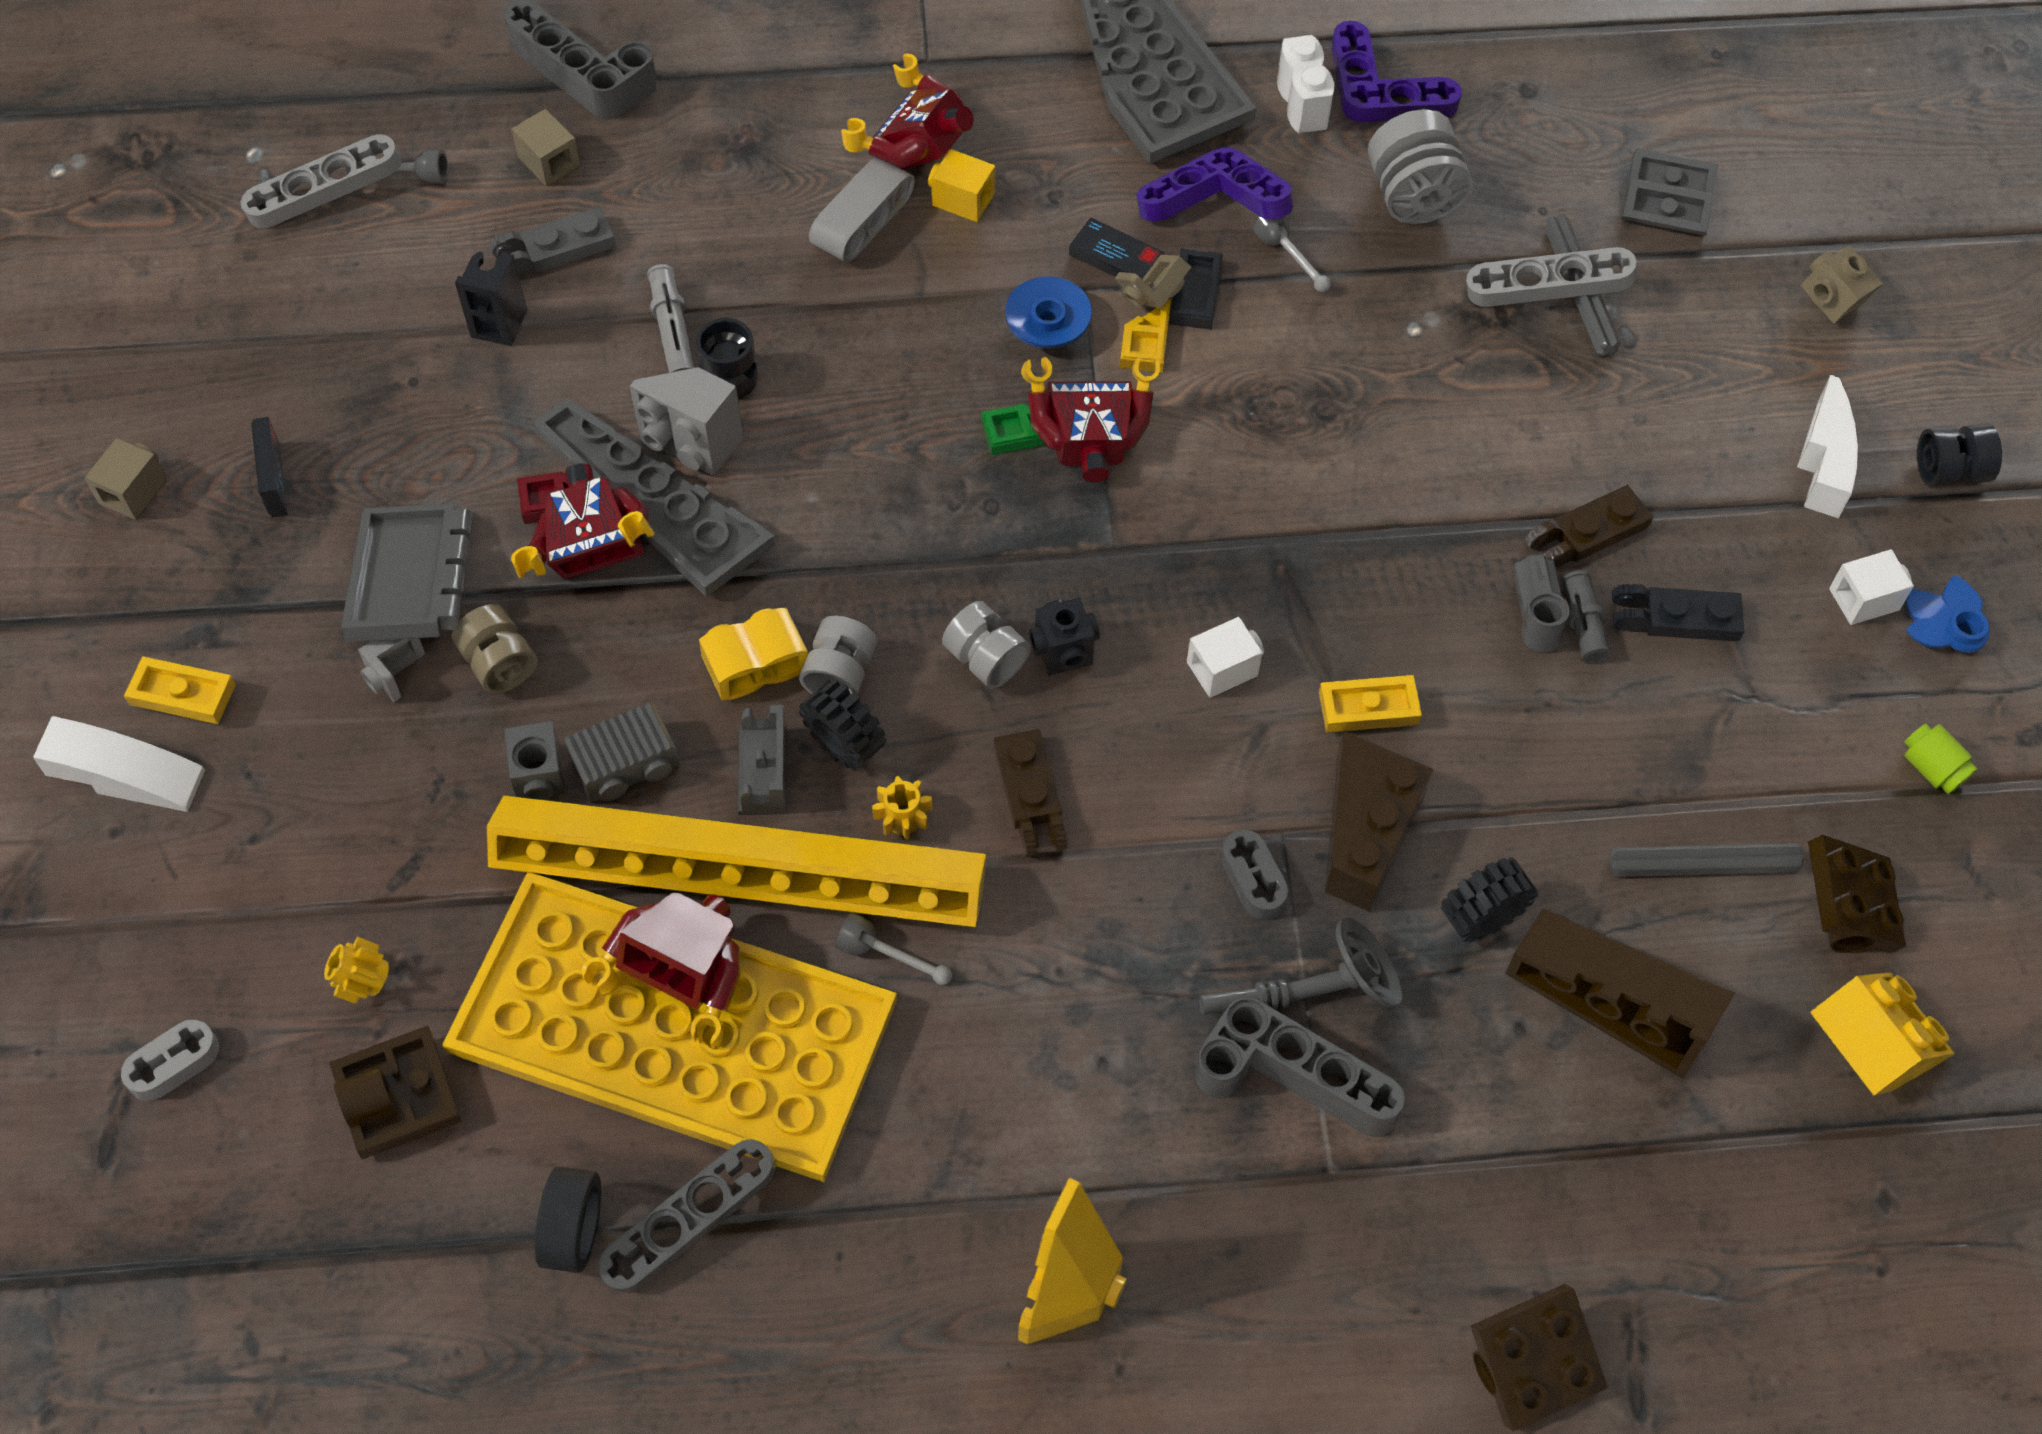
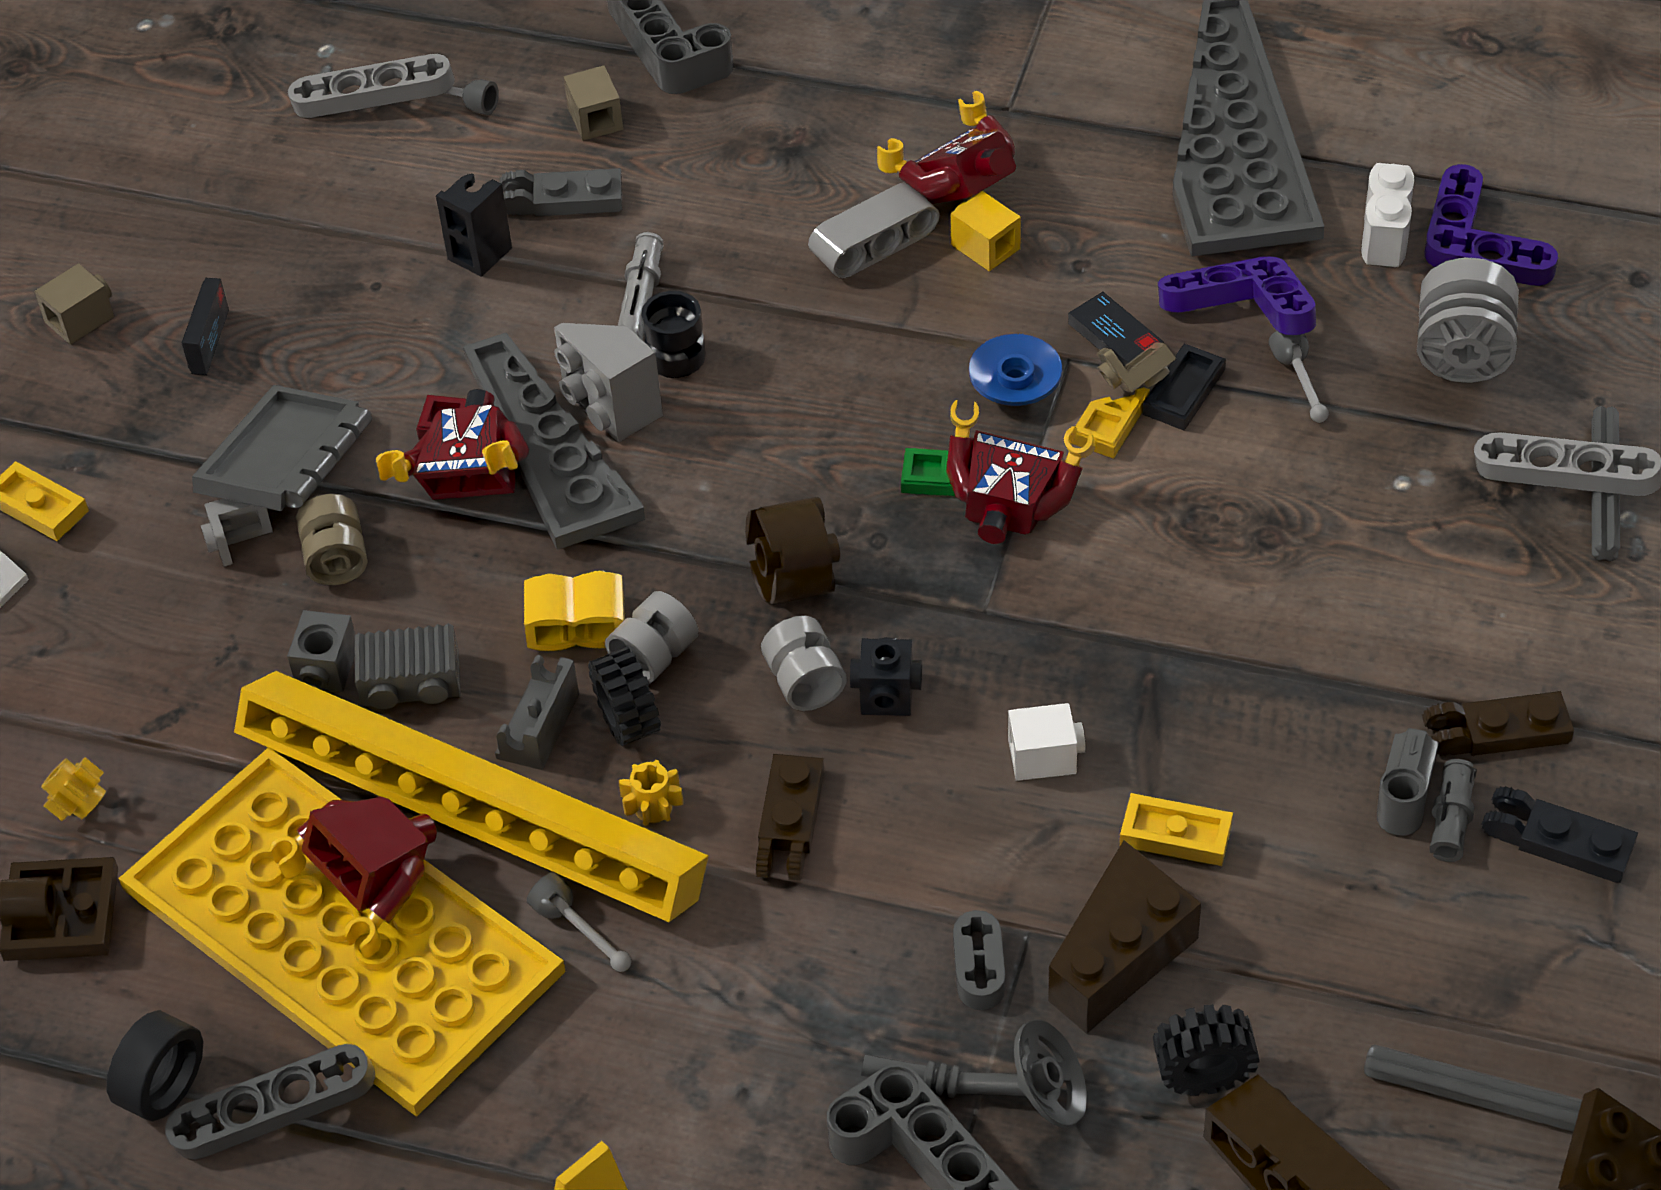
camera: 25 degrees right, 10 degrees down
none -> dark brown brick [745,497,840,604]

